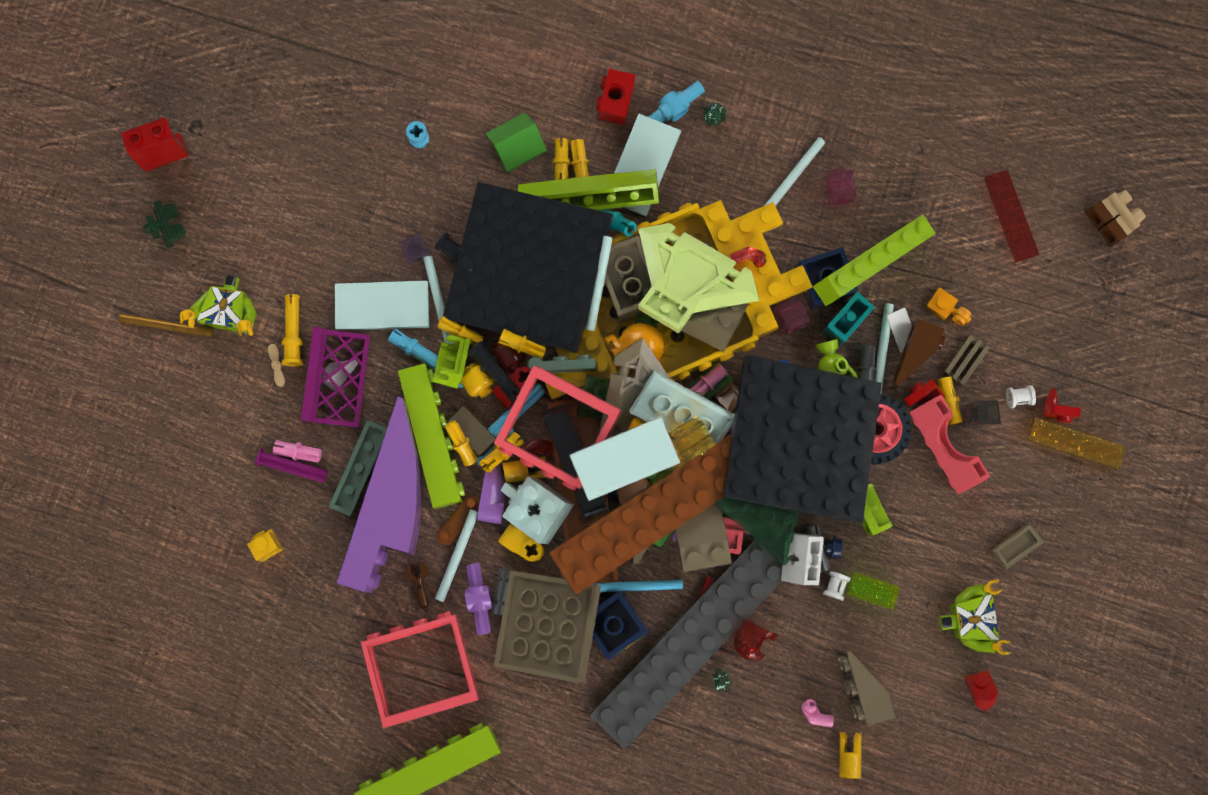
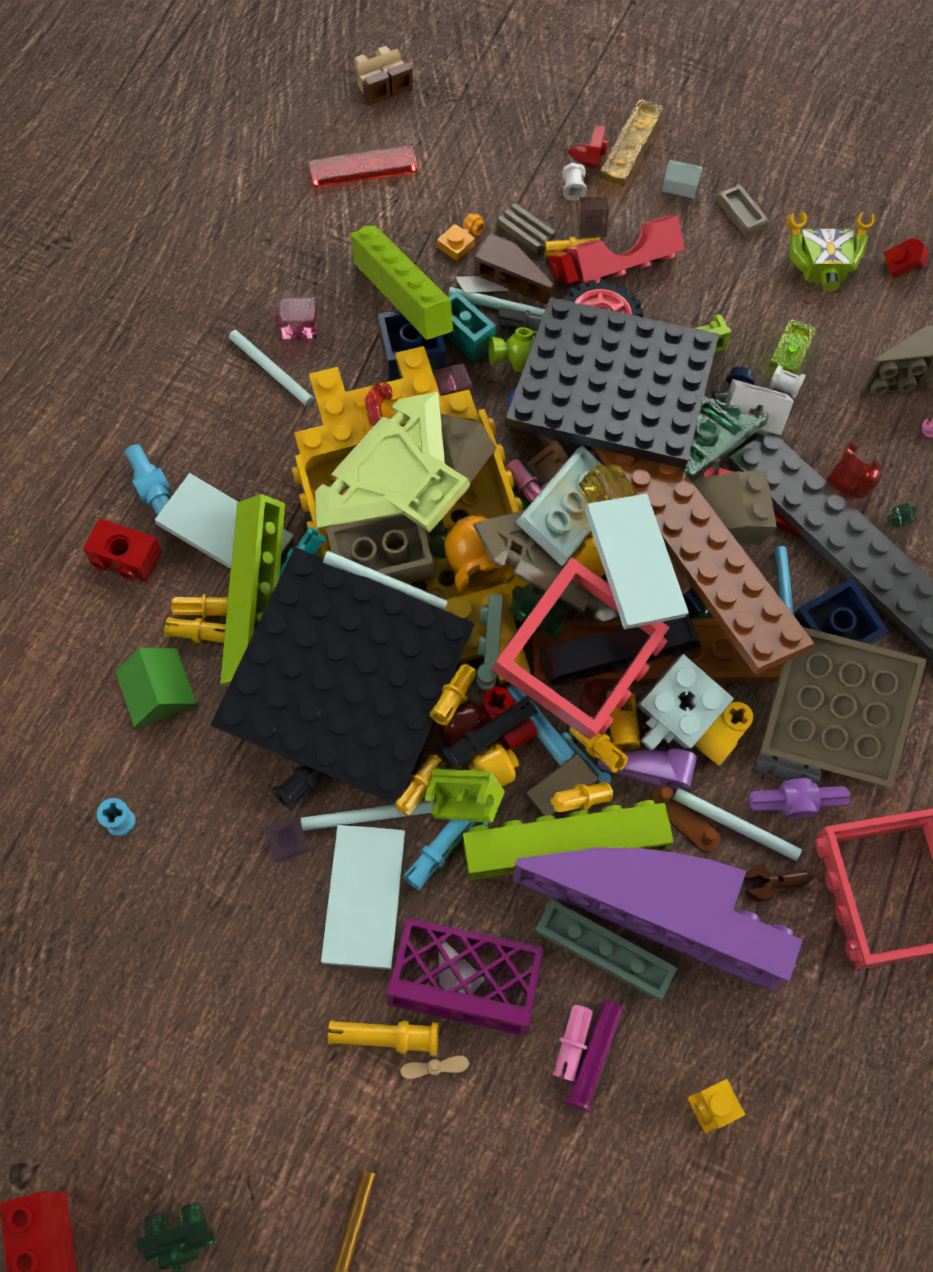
camera: 80 degrees left, 15 degrees down
torso [180,276,257,336] -> none
clear green plate [704,102,727,126] -> none
none -> light aqua piece [662,160,702,199]

